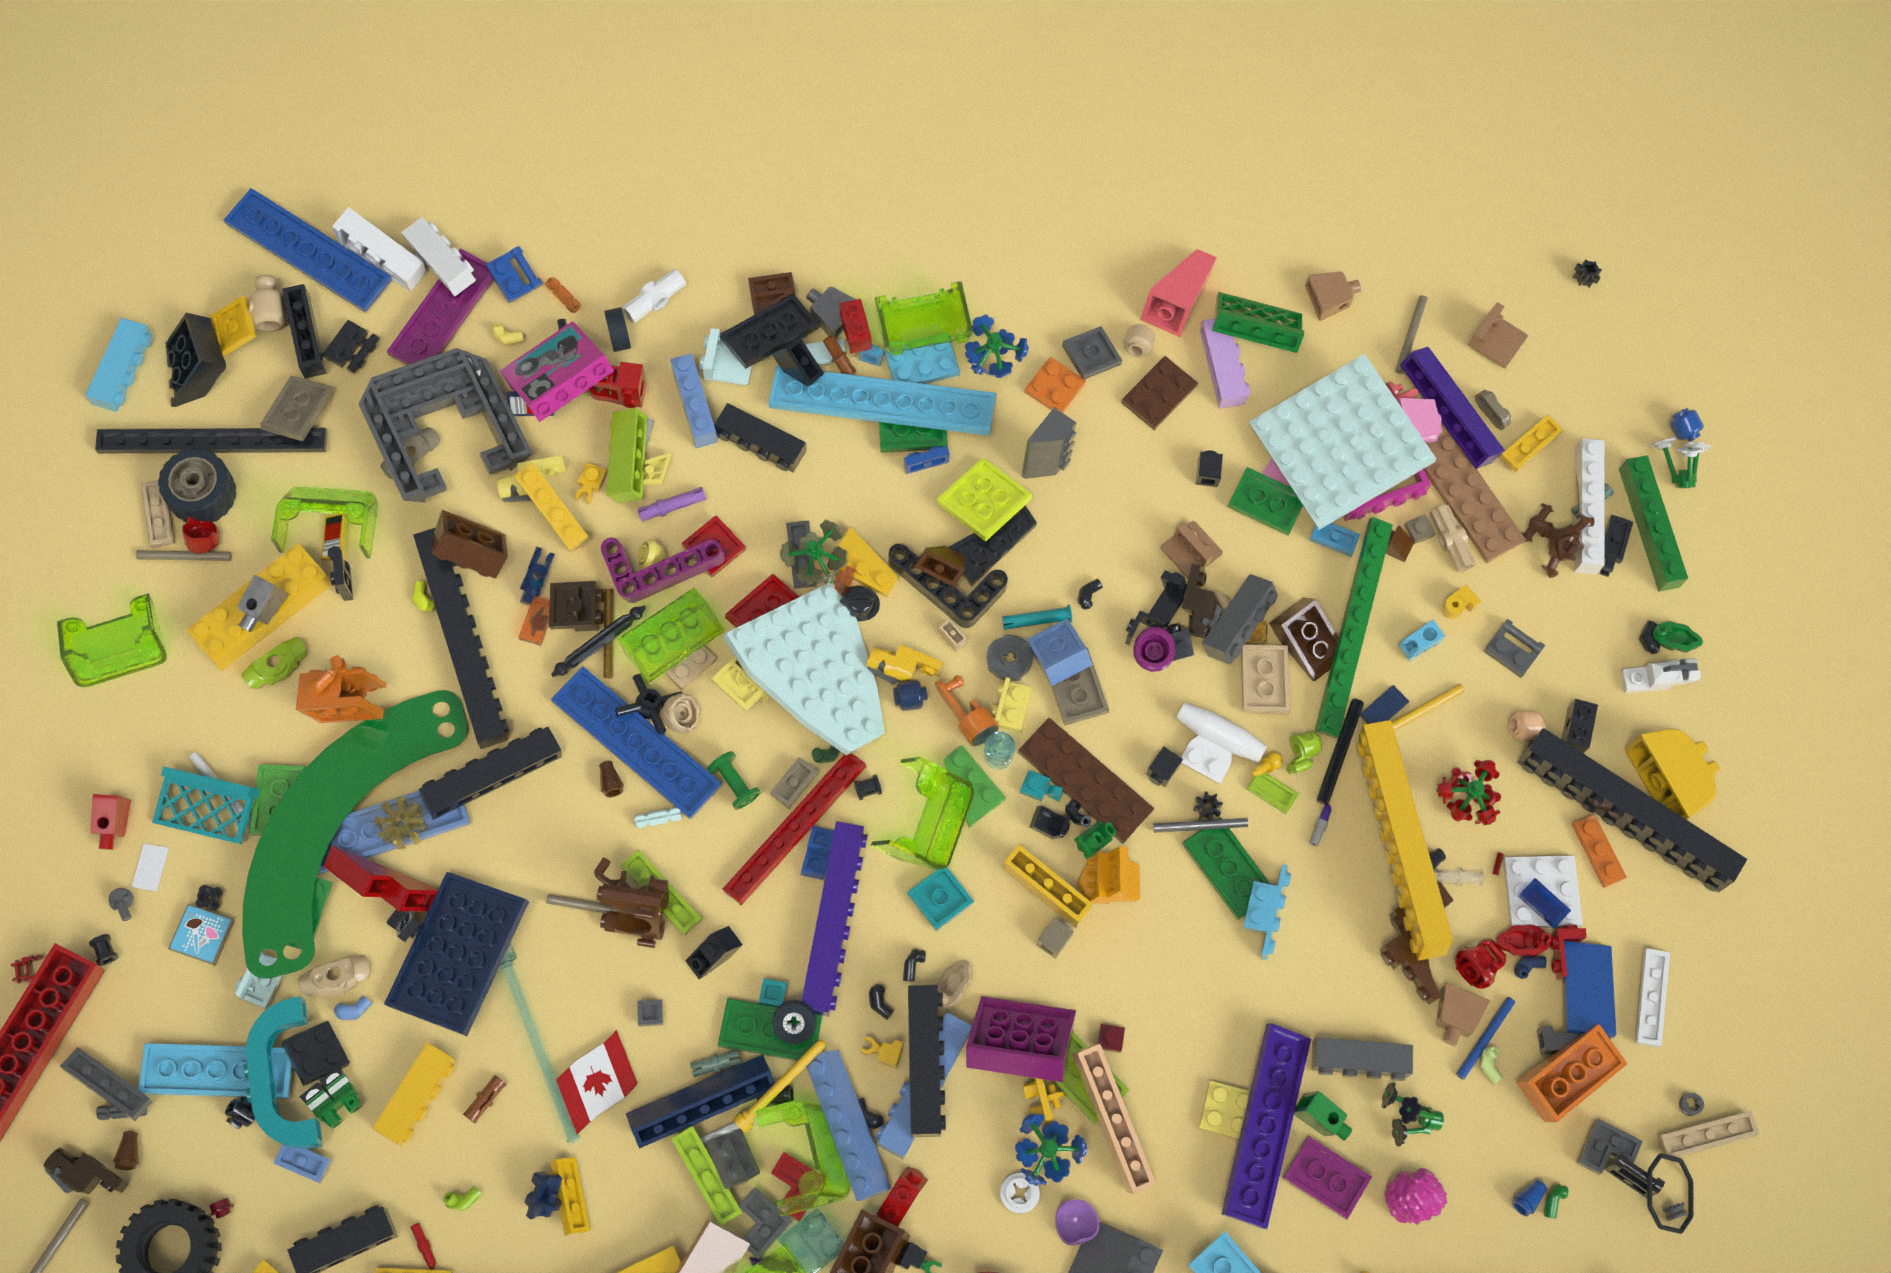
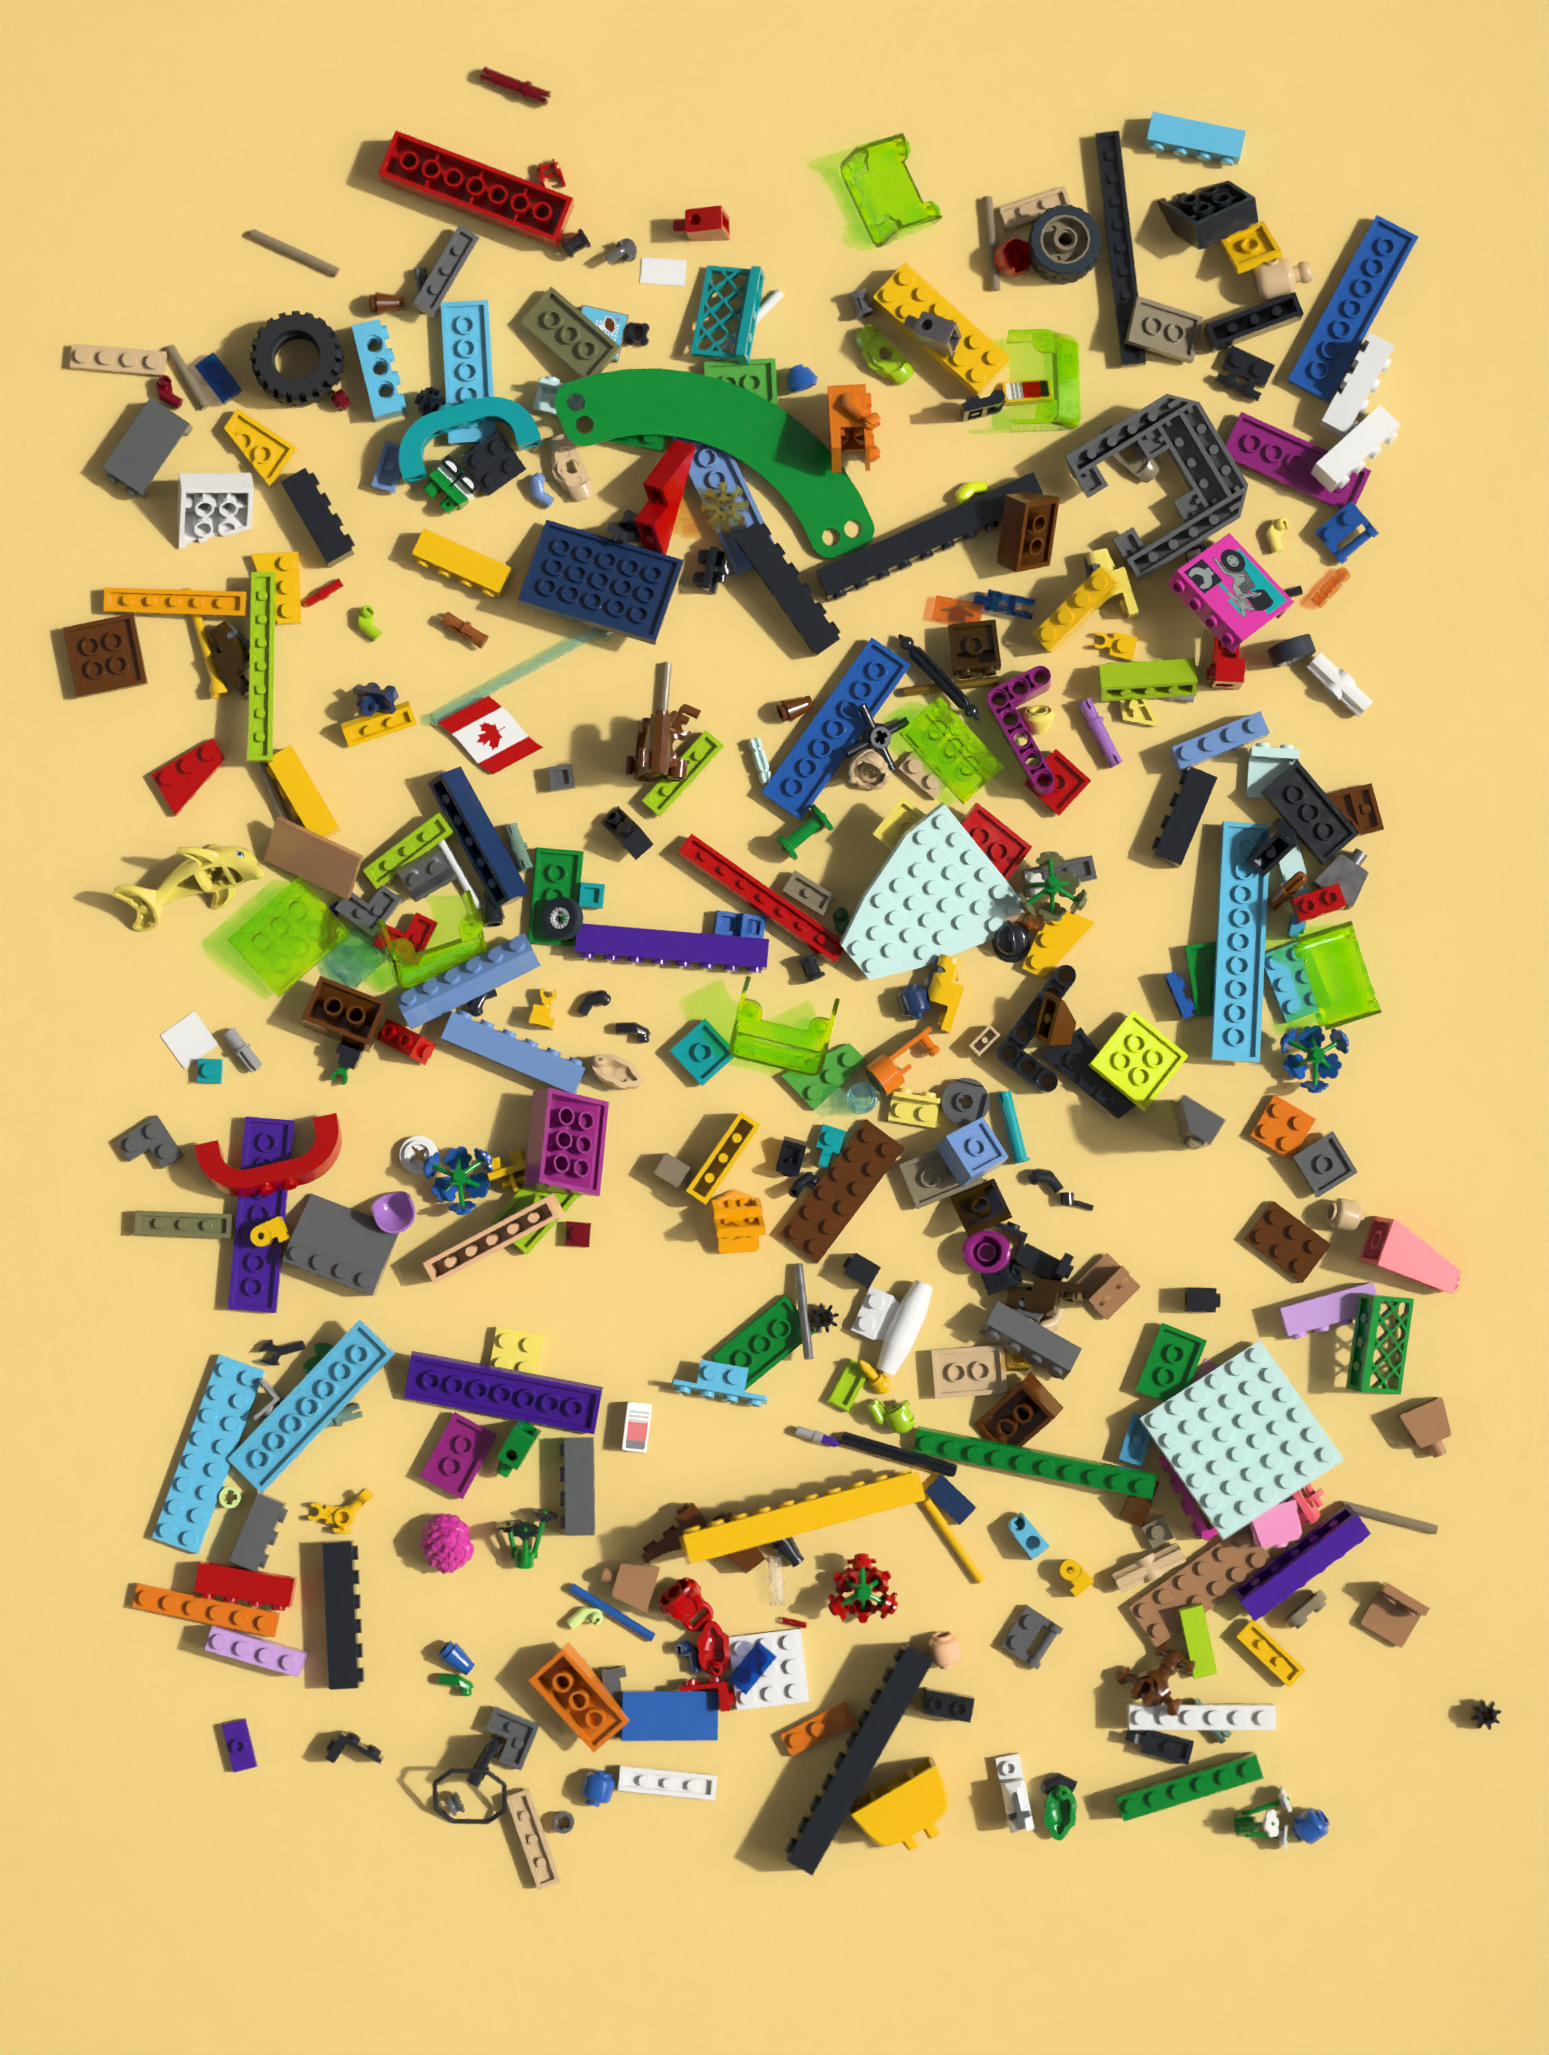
camera: 90 degrees right, 15 degrees up
dark brown plate [43,1147,129,1194] -> none
yellow piece [733,1040,826,1133] -> none
black brick [908,985,946,1138] -> none
green hips [1074,820,1117,859] -> none
none -> medium azure brick [352,319,406,422]
none -> olive plate [520,286,622,378]
none -> blue head [580,1769,616,1807]
none -> slope [622,1401,652,1453]
none -> black hips [692,546,734,594]
none -> blue cone [787,364,818,394]
none -> dark grey bush [847,288,876,319]
none -> dark brown plate [950,1178,1012,1237]
none -> black hand [1061,1192,1094,1211]
none -> lime tile [1178,1603,1217,1680]

